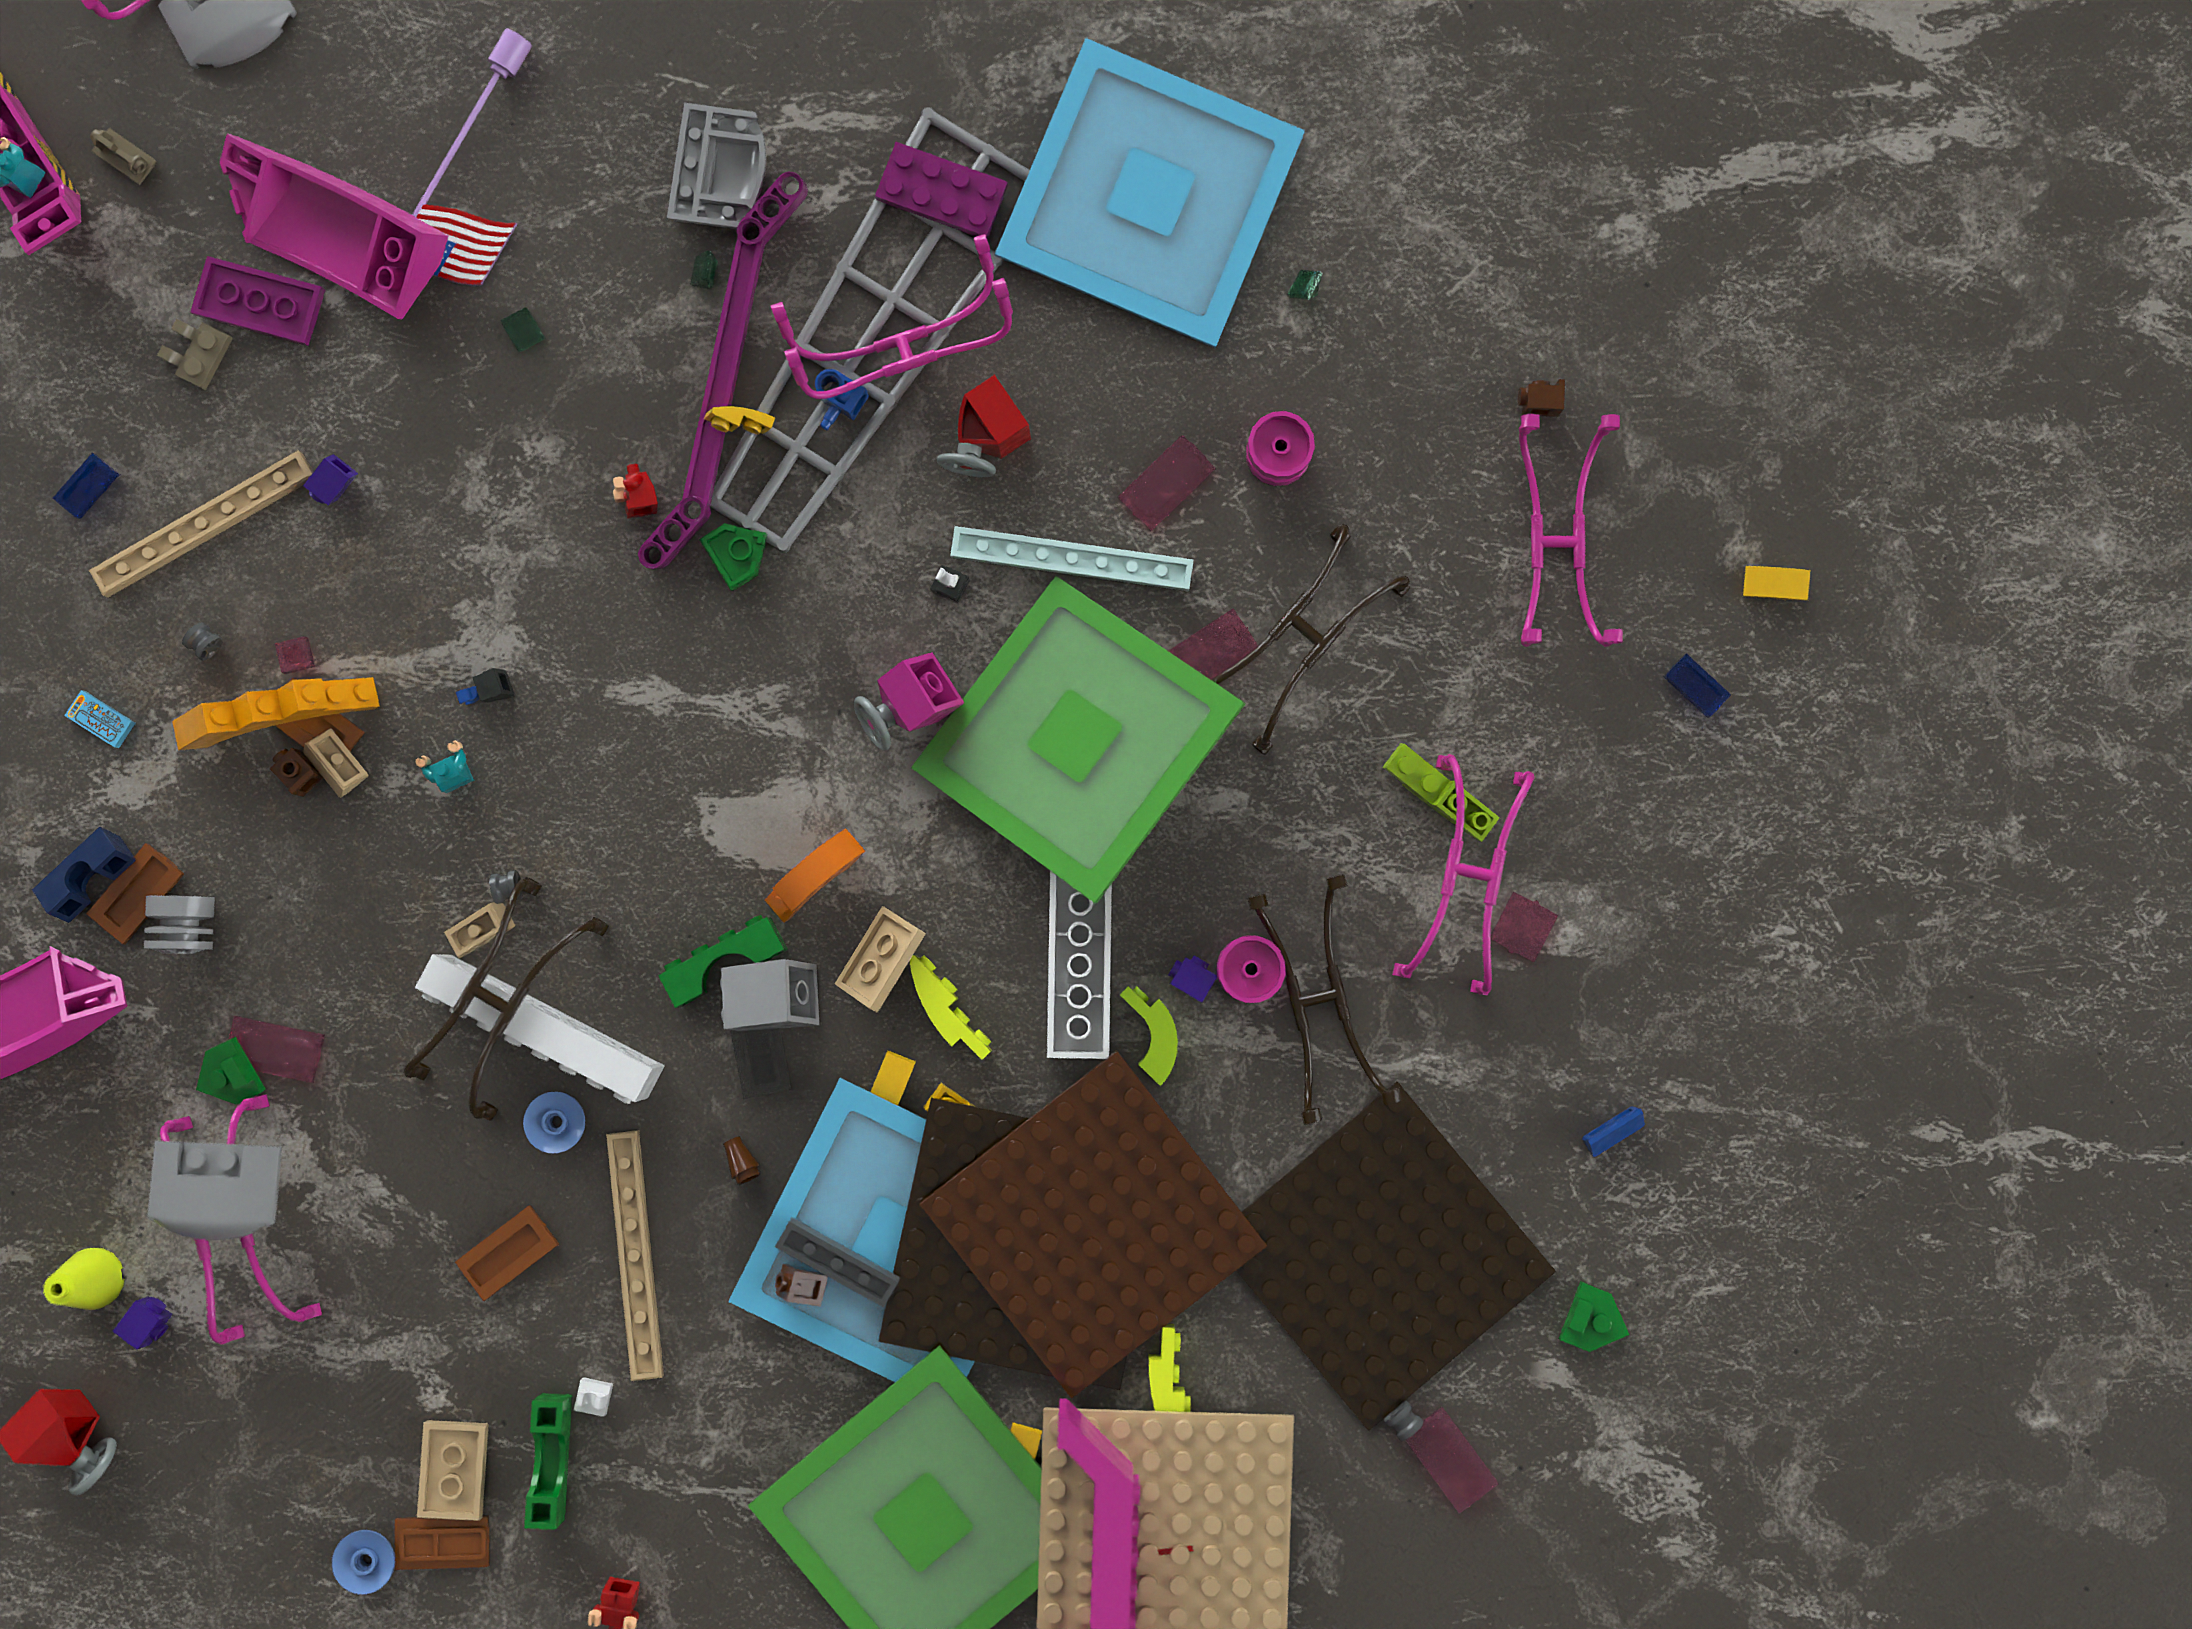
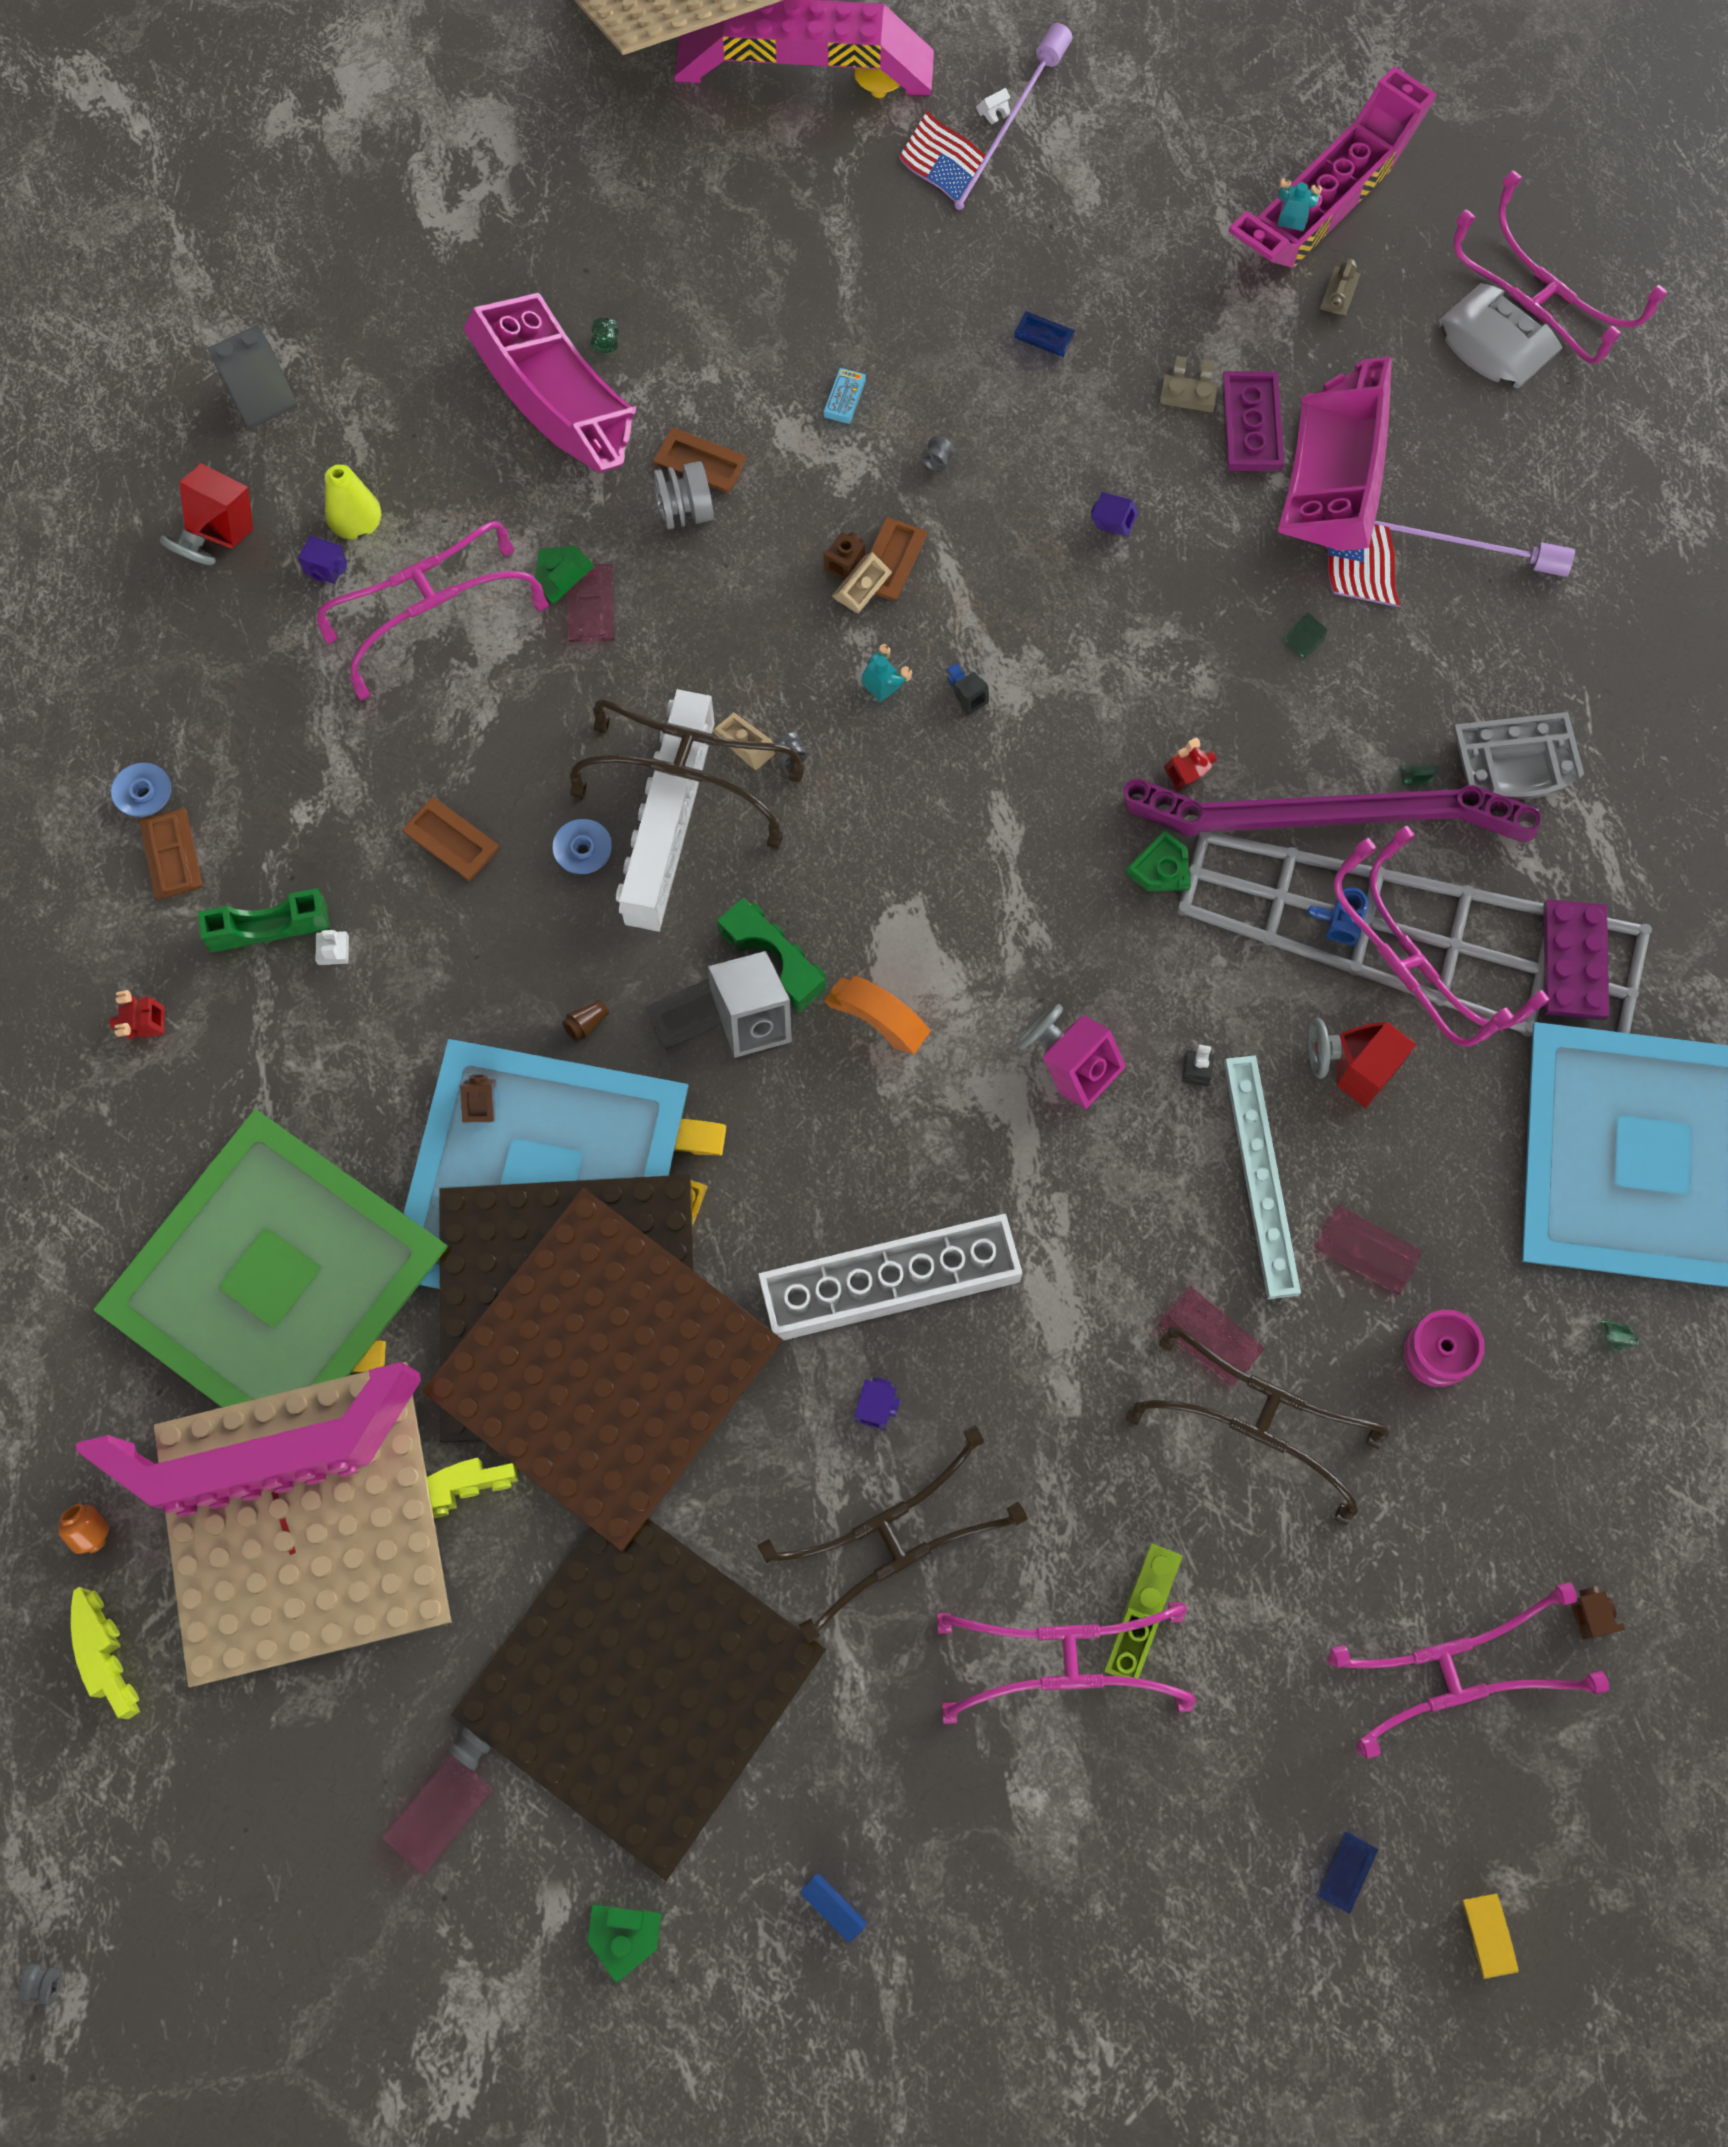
camera: 70 degrees right, 15 degrees down
dark blue arch [32,827,136,923] -> none
tan tile [89,450,313,598] -> none
light grey slope [147,1141,282,1240] -> none
light orange arch [172,677,380,750] -> none
clear pink plate [275,636,315,674] -> none
tan plate [417,1420,489,1521] -> none
tan tile [606,1130,664,1381] -> none
yellow slope [704,406,775,435] -> none
dark grey plate [775,1217,900,1308] -> none
tan plate [835,906,926,1013] -> none
neon yellow slope [910,955,992,1060] -> none
baseplate [911,576,1245,904] -> none
lime arch [1120,986,1178,1086] -> none
dark pink wheel [1216,936,1286,1003] -> none
clear pink piece [1490,892,1558,962] -> none

